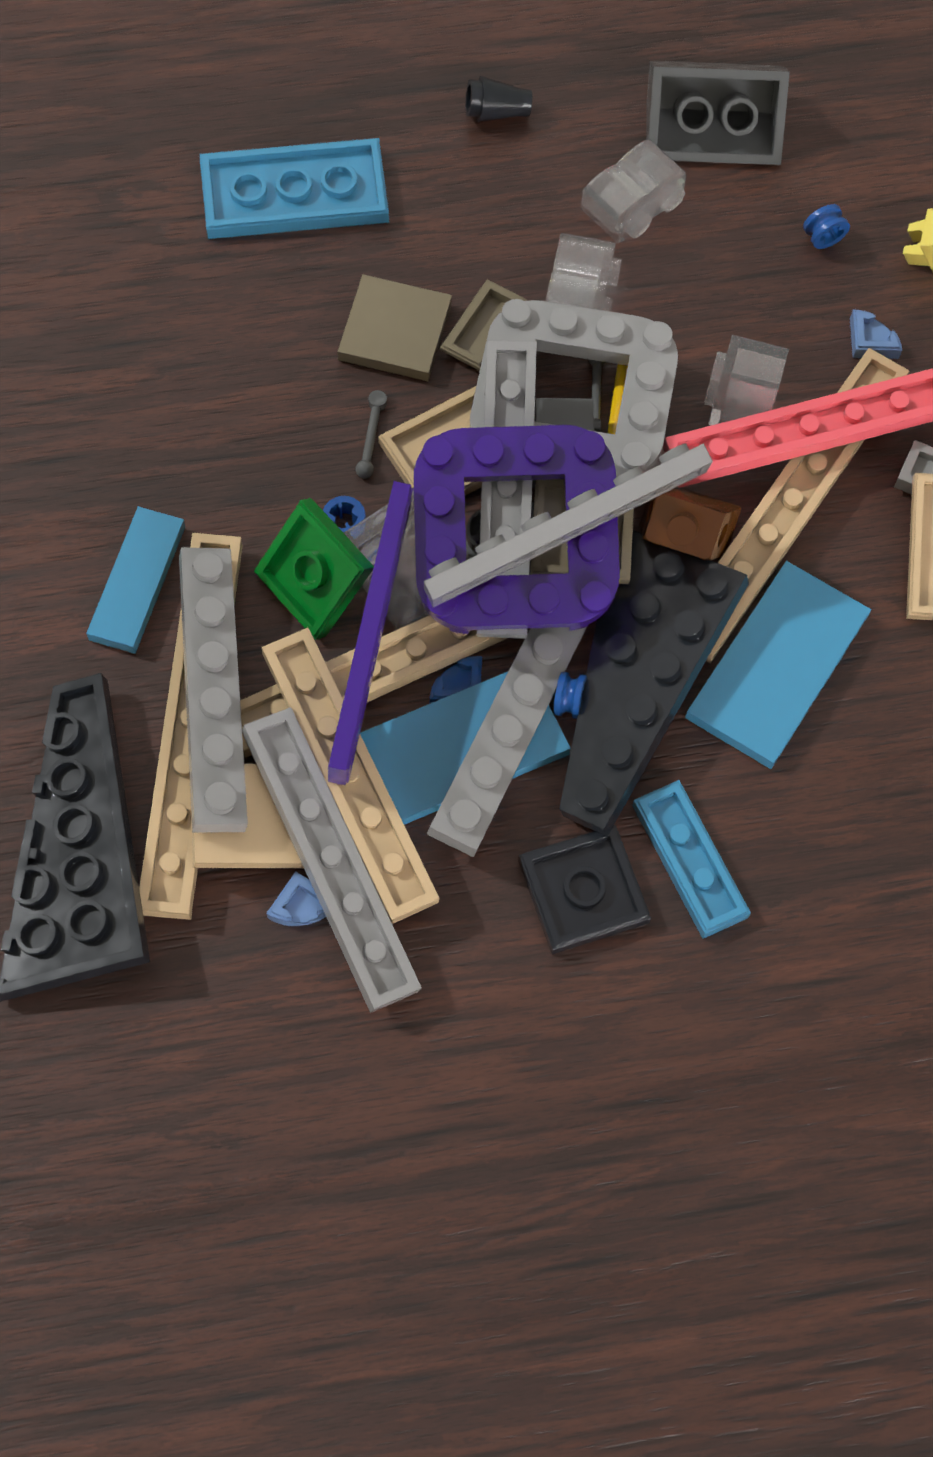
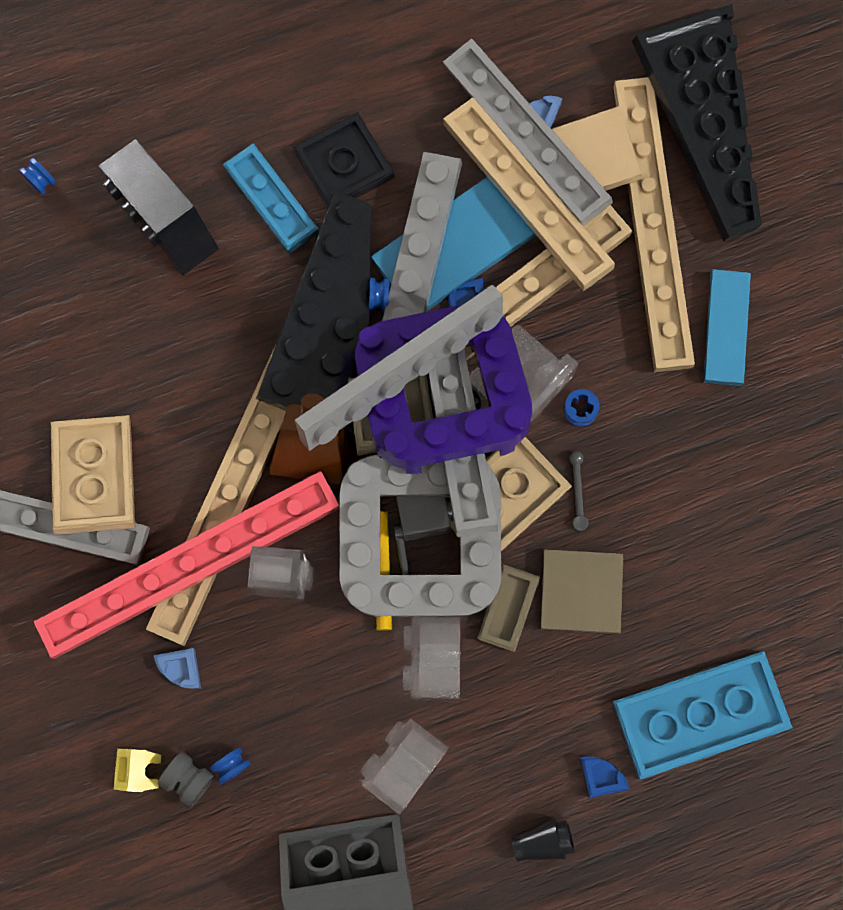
camera: 175 degrees right, 10 degrees up
light grey plate [179,547,248,833] -> none
green tile [254,498,374,640] -> none
dark purple tile [328,481,413,785] -> none
dark azure tile [685,561,872,769] -> none
none -> wedge [99,139,219,275]
none -> dark grey wheel [157,751,215,809]
none -> blue tile [580,757,630,798]

